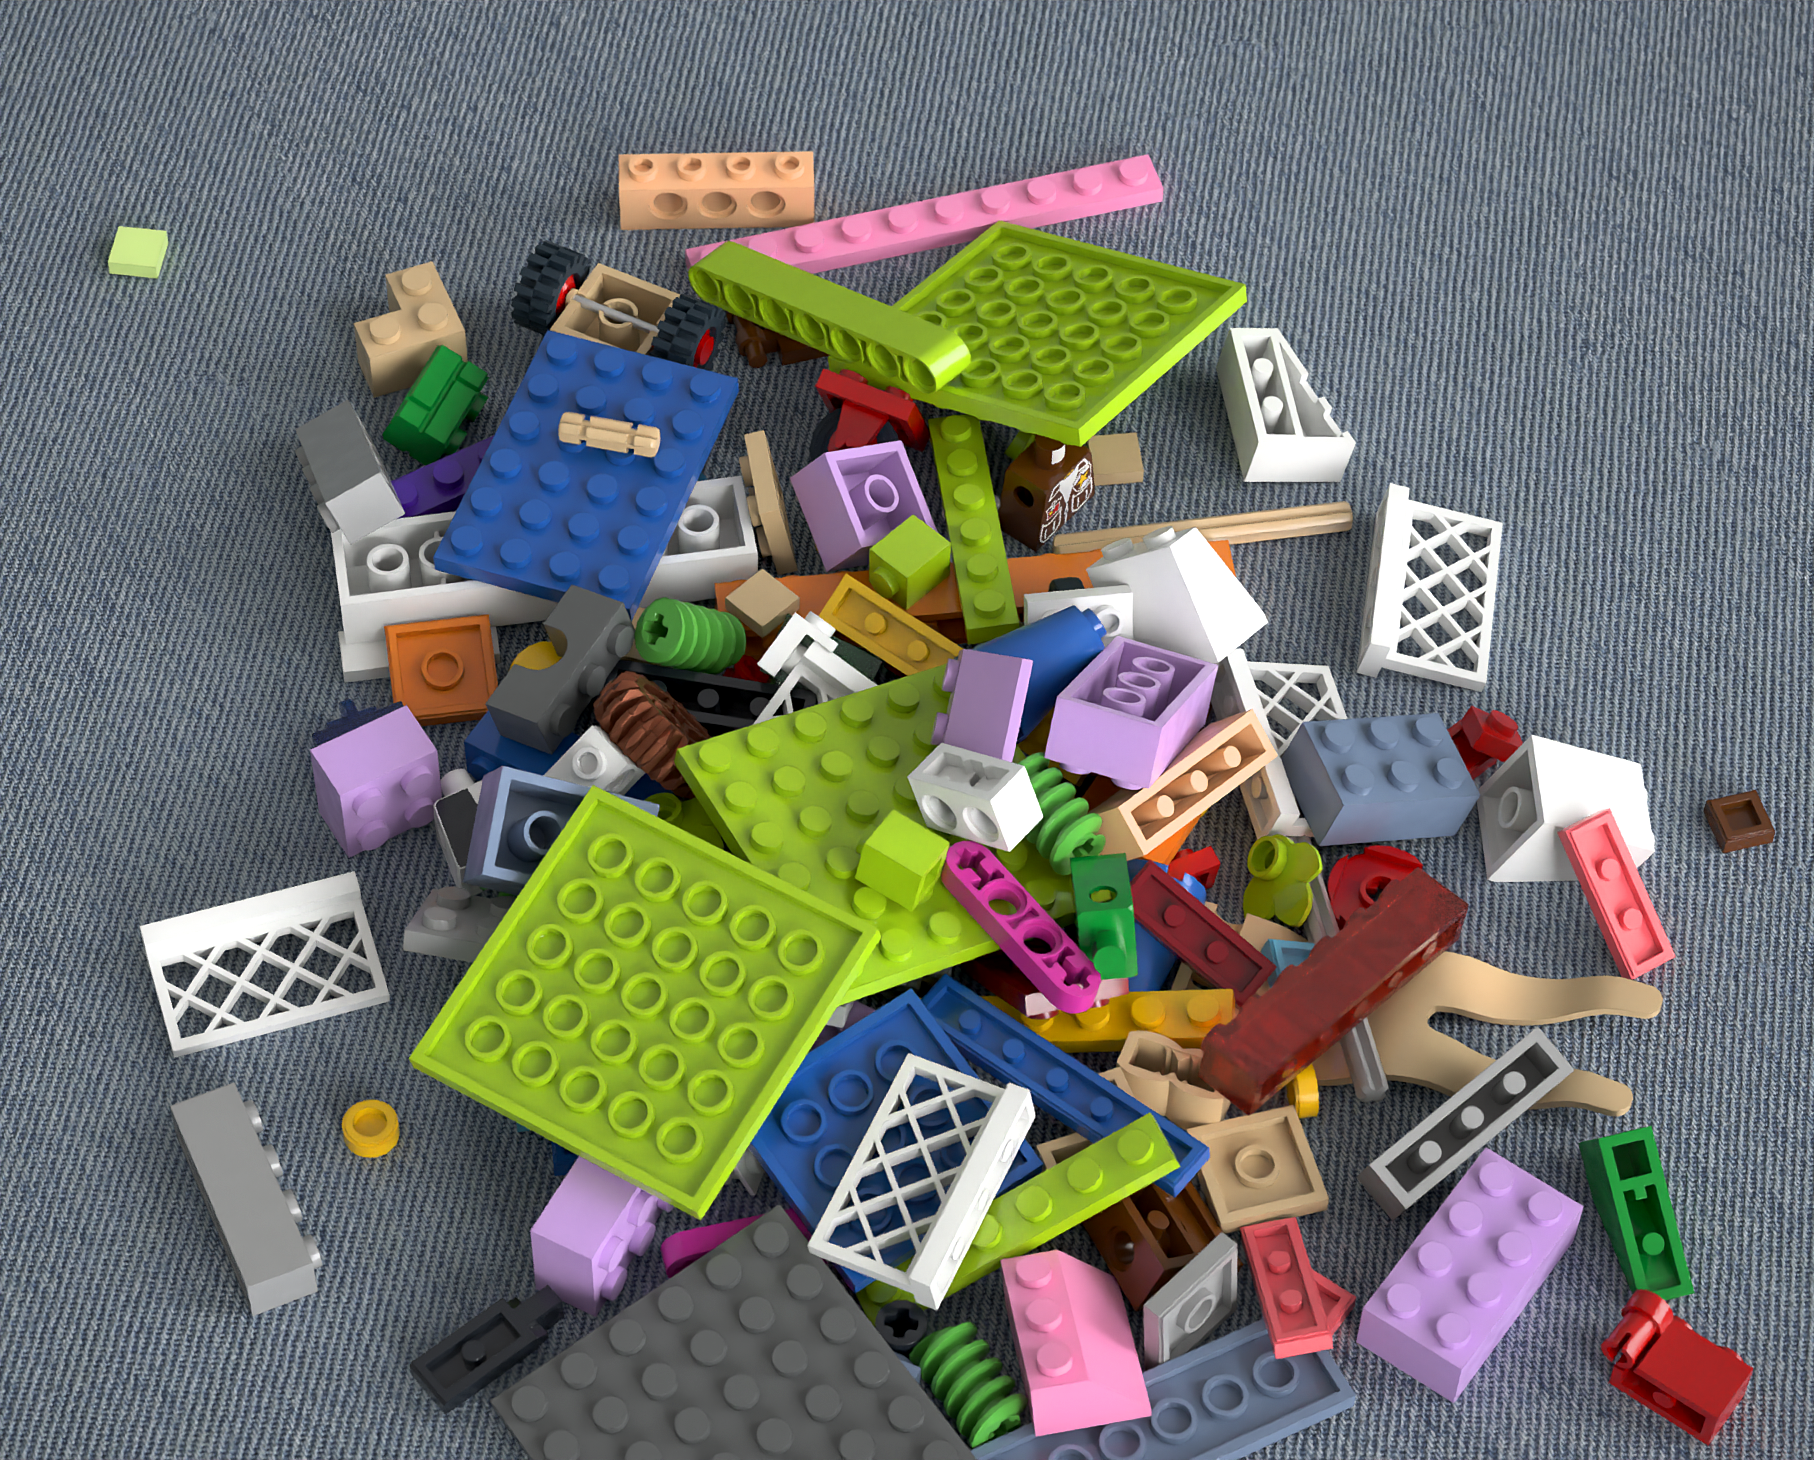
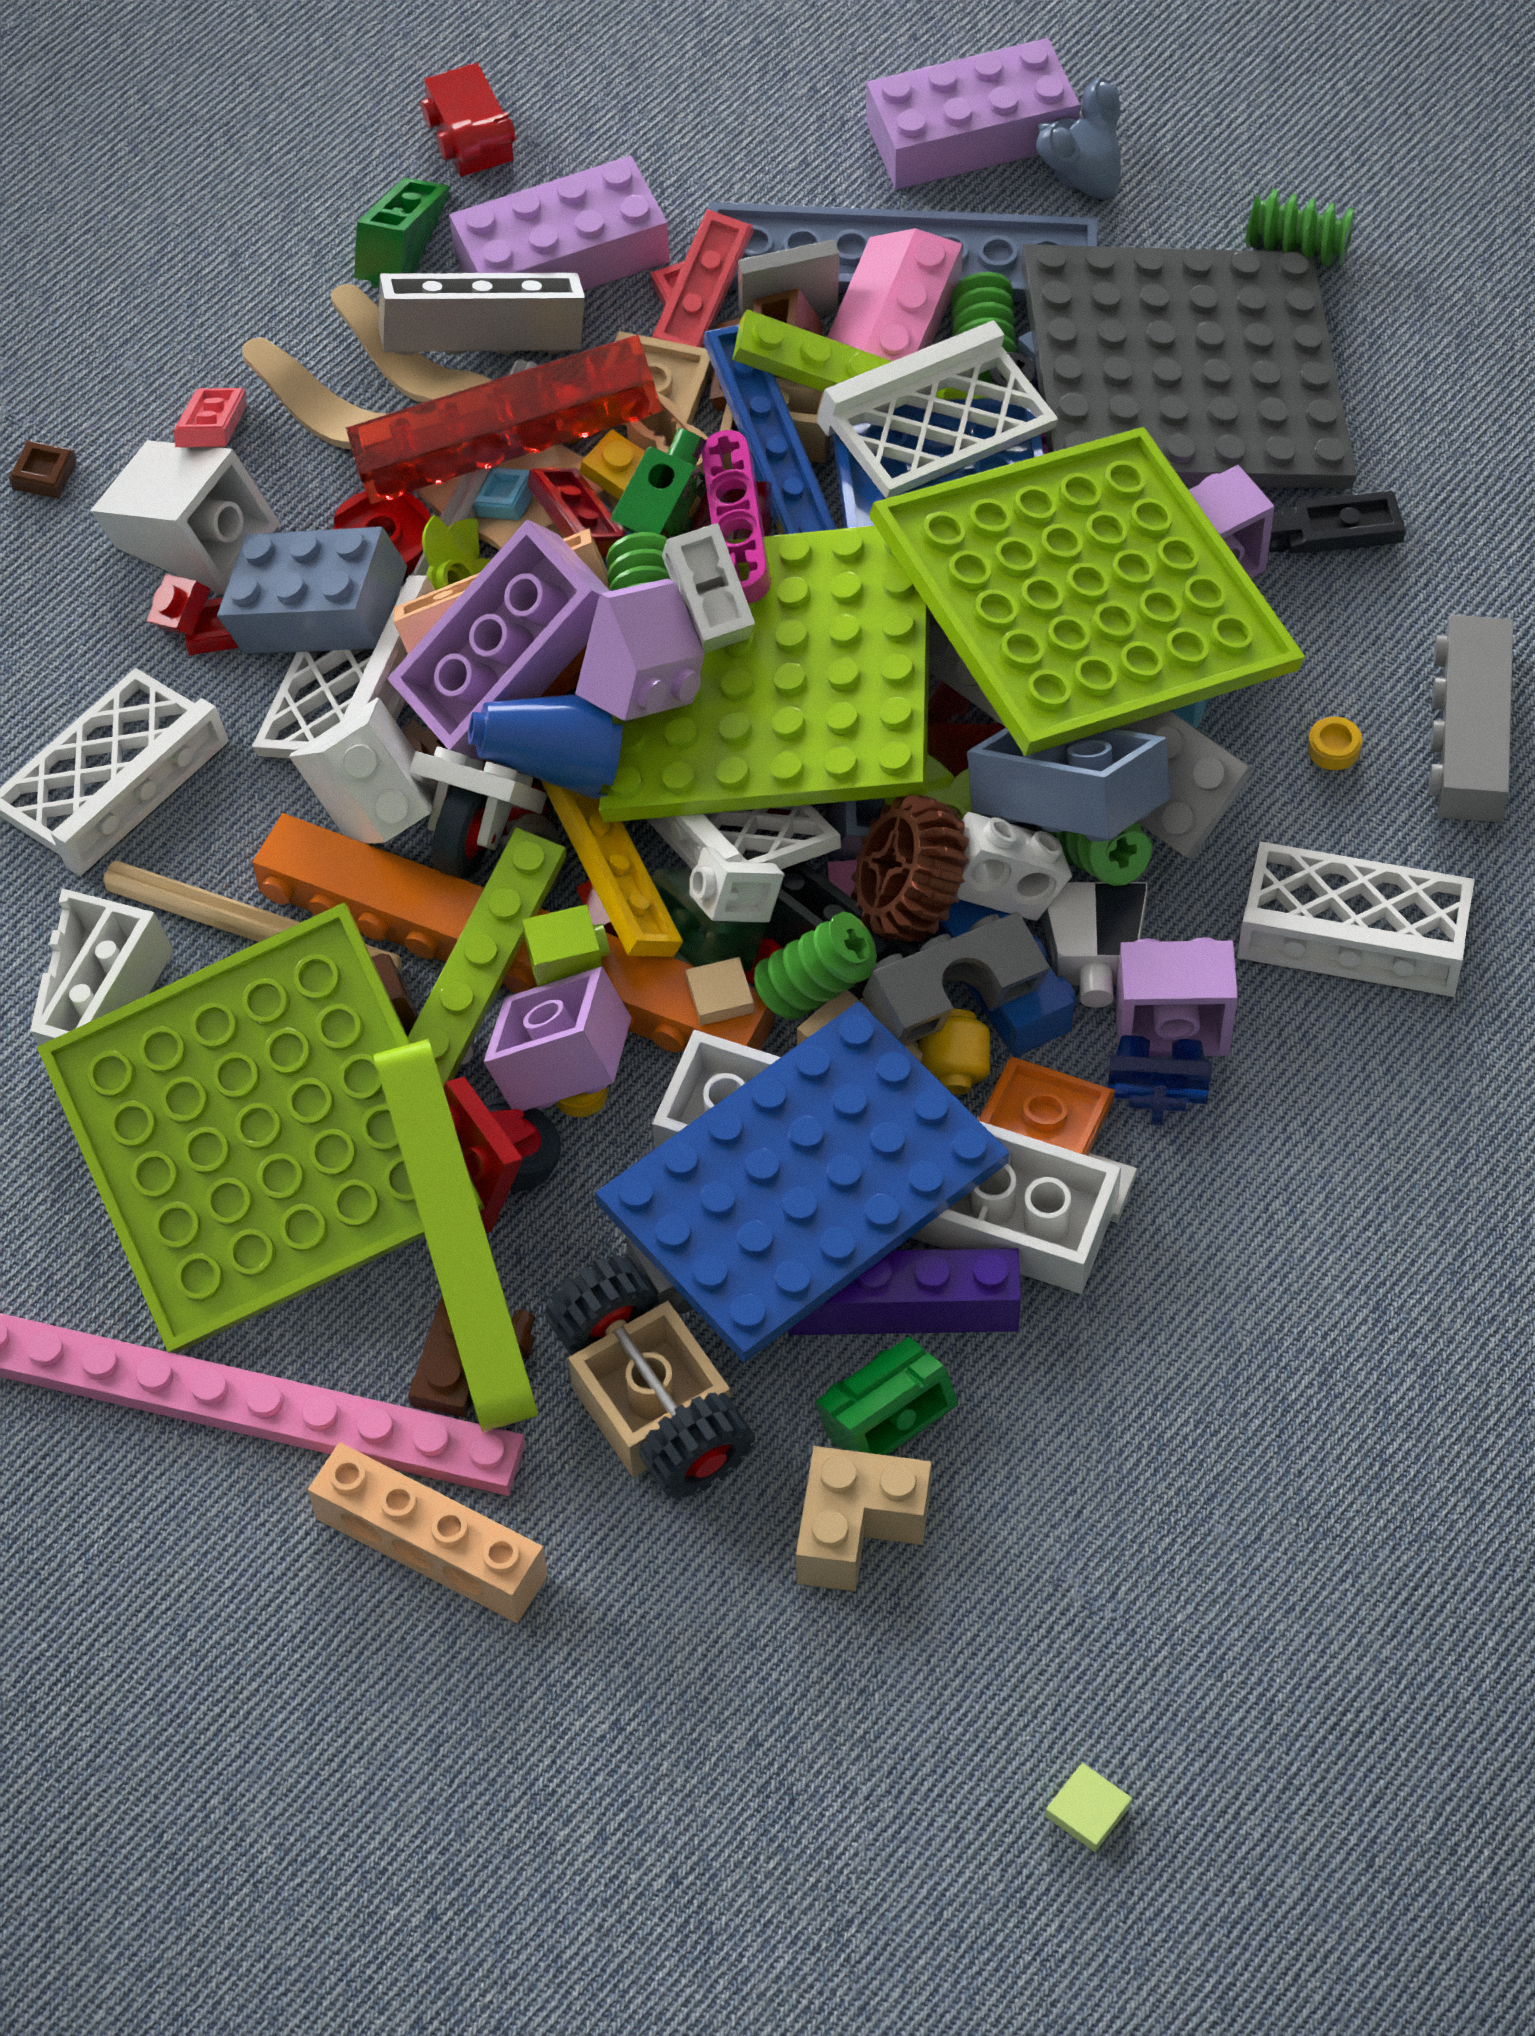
camera: 145 degrees left, 5 degrees up
light grey brick [294,400,405,545] -> none
tan axle [558,412,660,458] -> none
tan plate [739,430,798,575] -> none
lime brick [855,809,950,912] -> none

